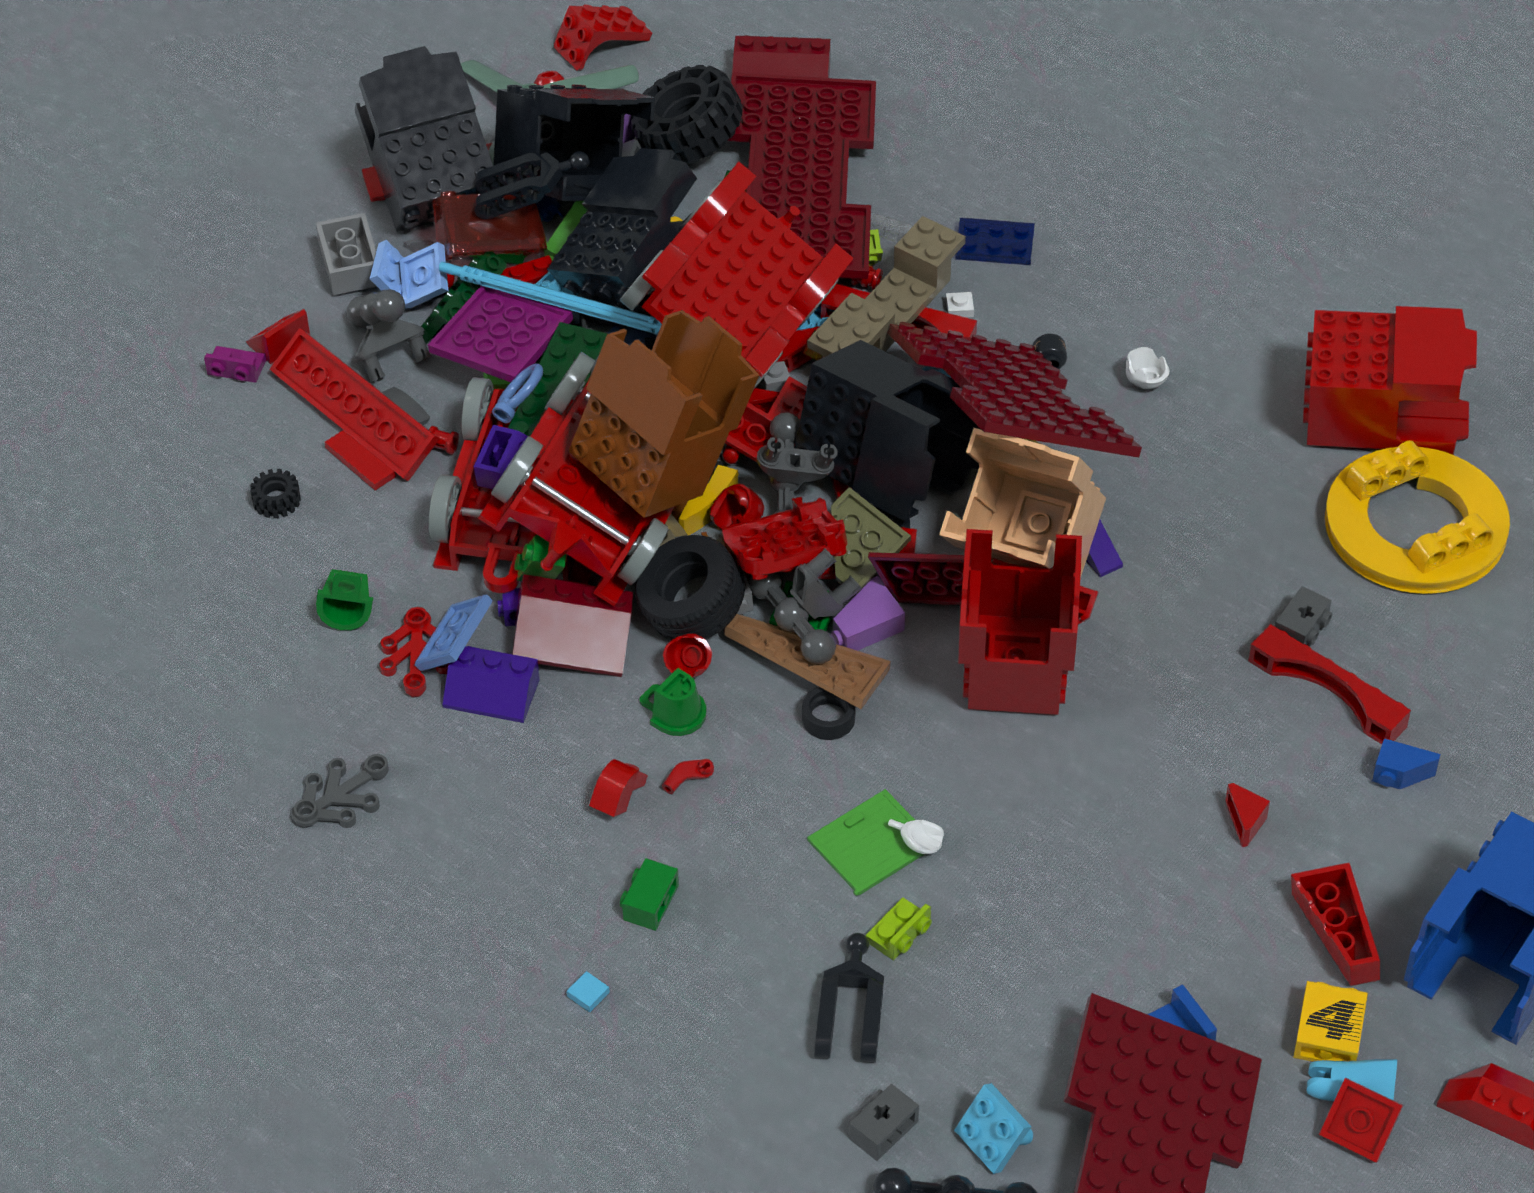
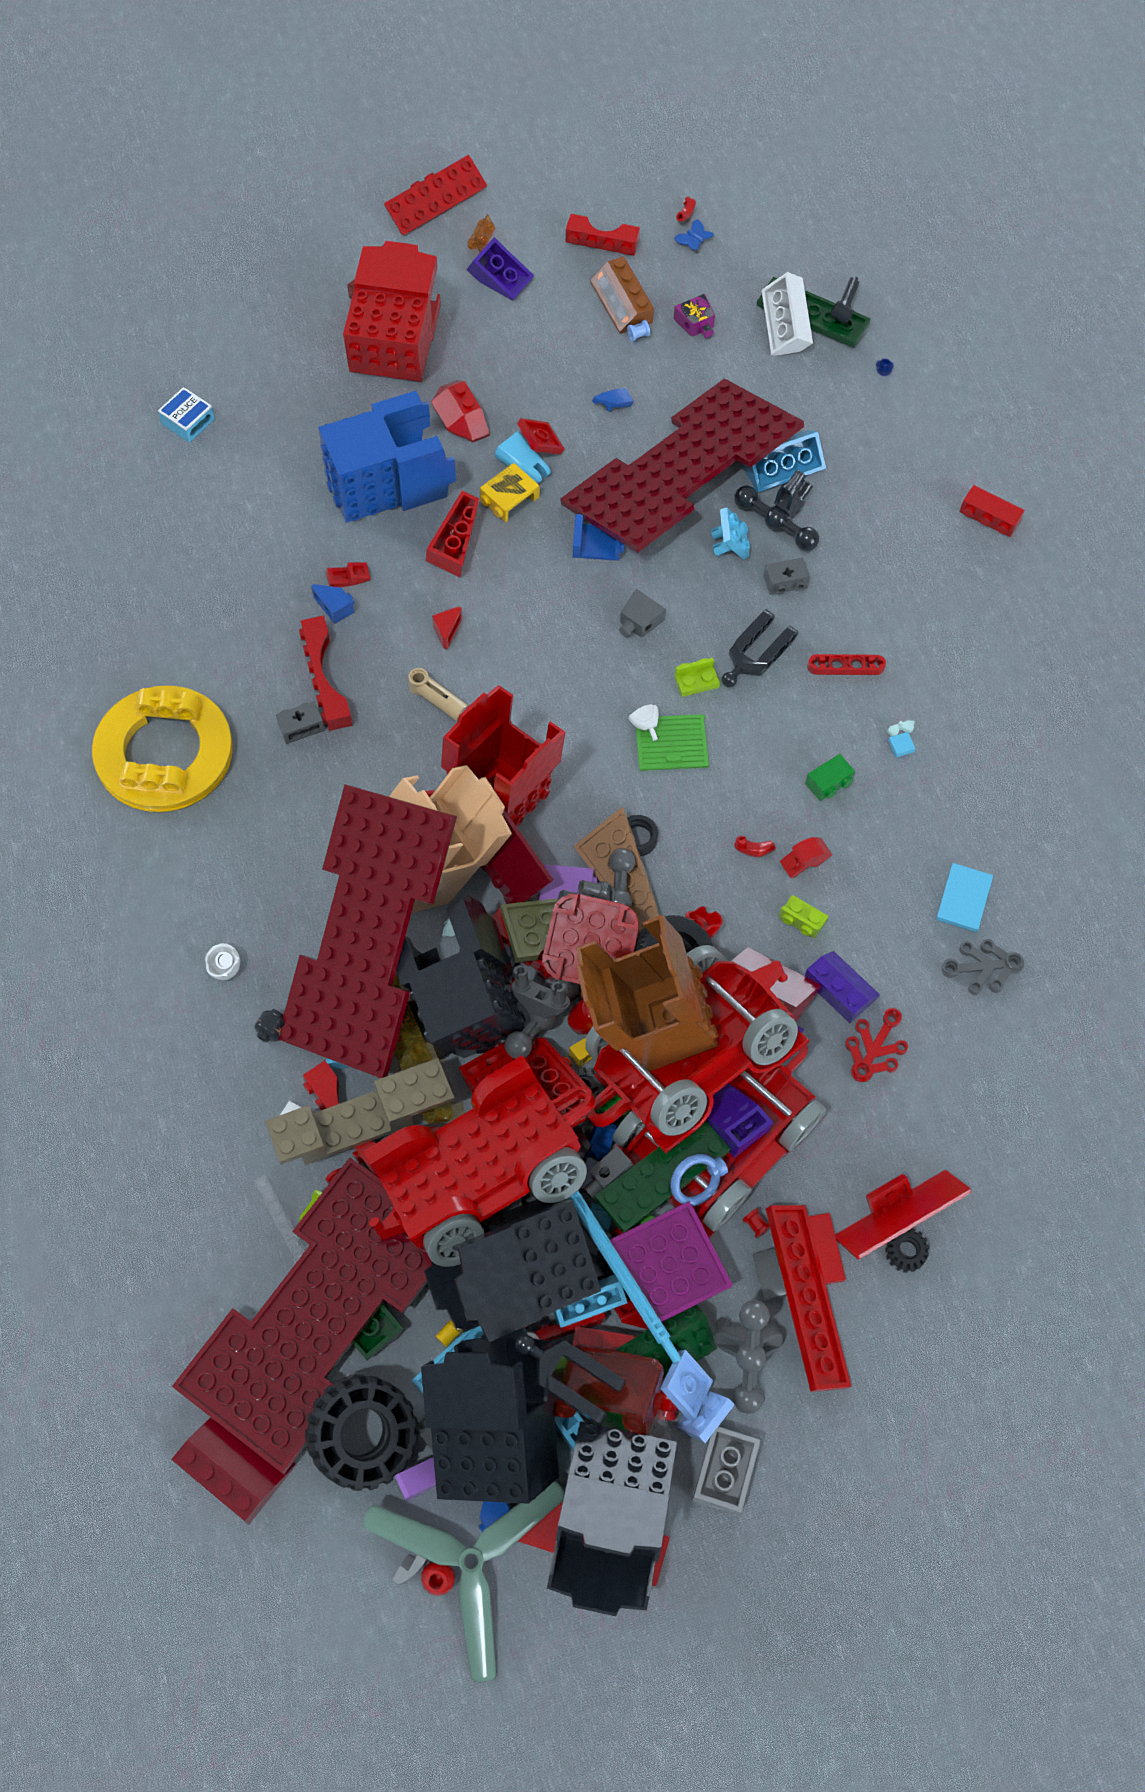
camera: 150 degrees left, 15 degrees up
magenta bracket [204,346,266,383] -> none
red slope [246,309,310,364] -> none
green container [316,569,373,630] -> none
medium blue tile [415,594,493,671] -> none
red bracket [554,4,652,70] -> none
green container [639,668,707,736] -> none
clear blue plate [955,218,1035,265] -> none
red piece [1303,306,1477,455] -> none
none -> red slope [326,562,370,588]
none -> tan piece [408,668,469,721]
none -> dark grey torso [619,589,666,637]
none -> lime bracket [778,895,829,939]
none -> red beam [807,654,886,675]
none -> red bracket [835,1170,971,1259]
none -> light aqua piece [887,720,915,737]
none -> medium azure tile [936,863,993,933]

